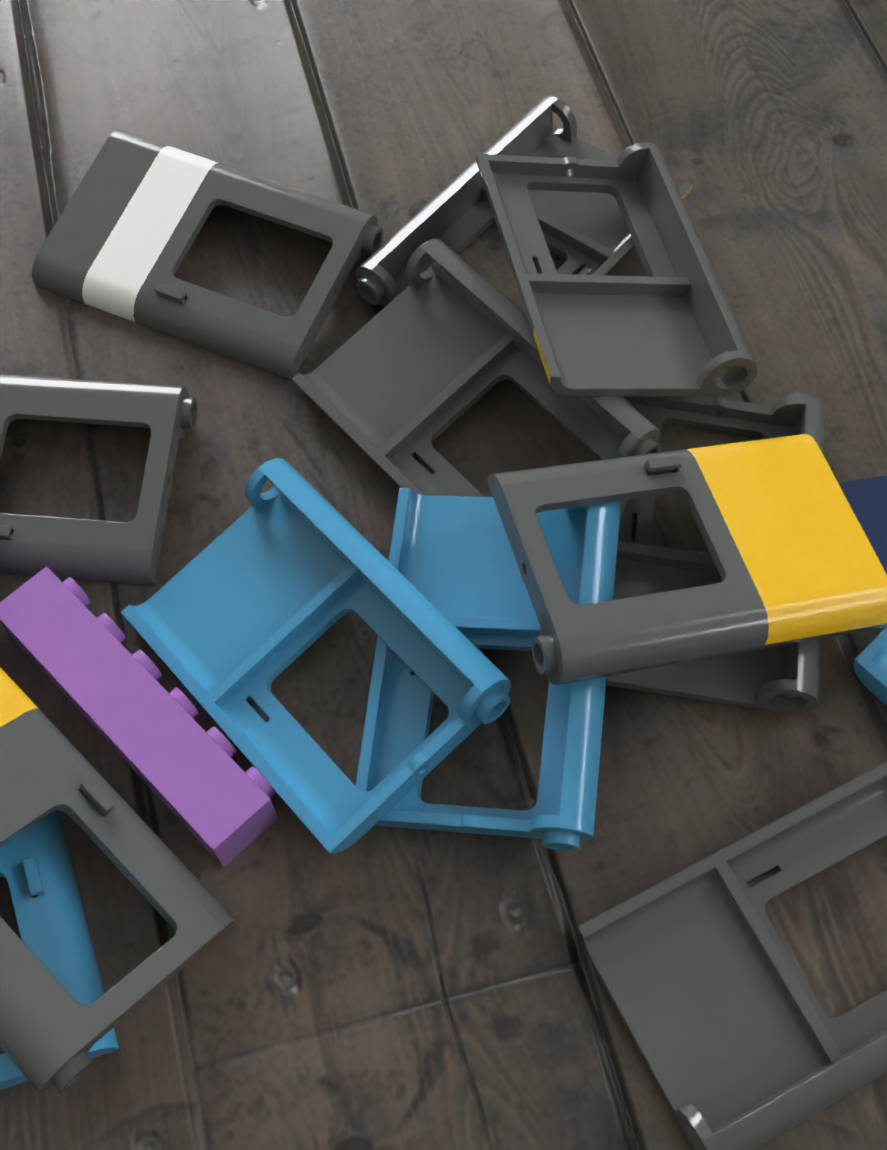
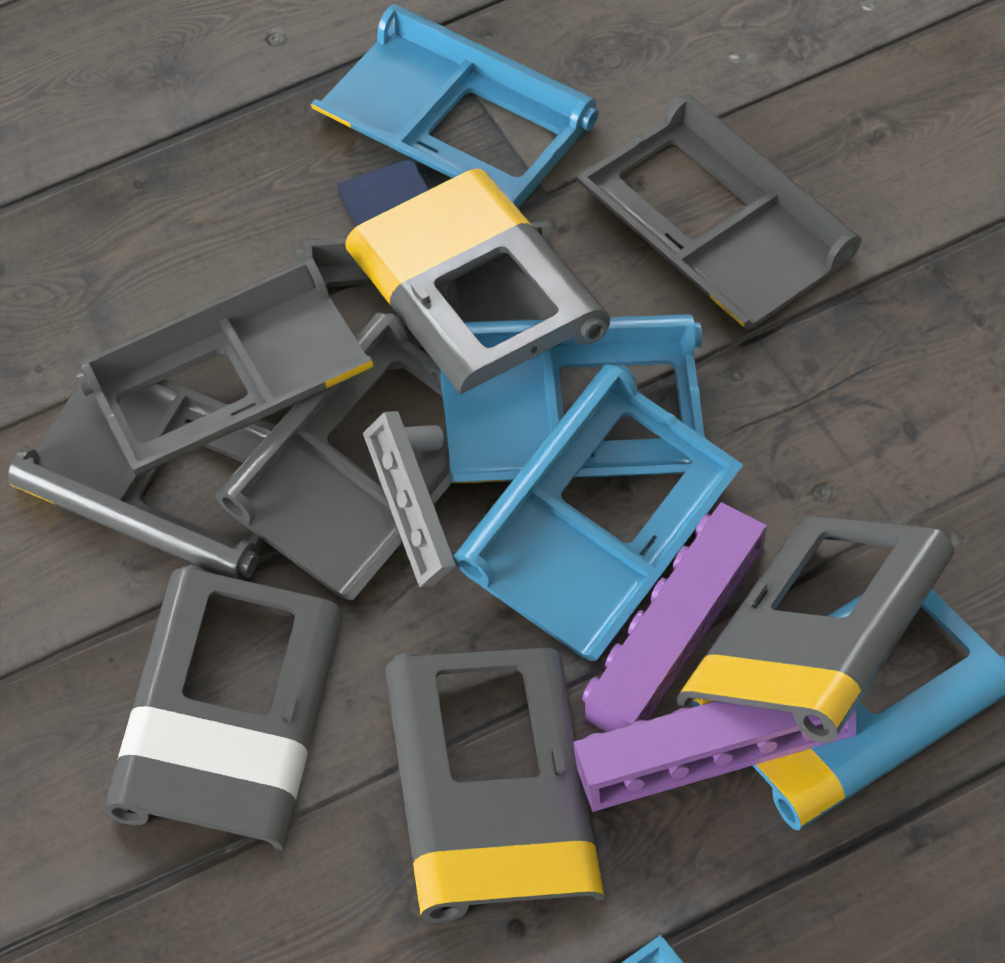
camera: 105 degrees left, 5 degrees down
none -> light grey piece [363,411,456,587]

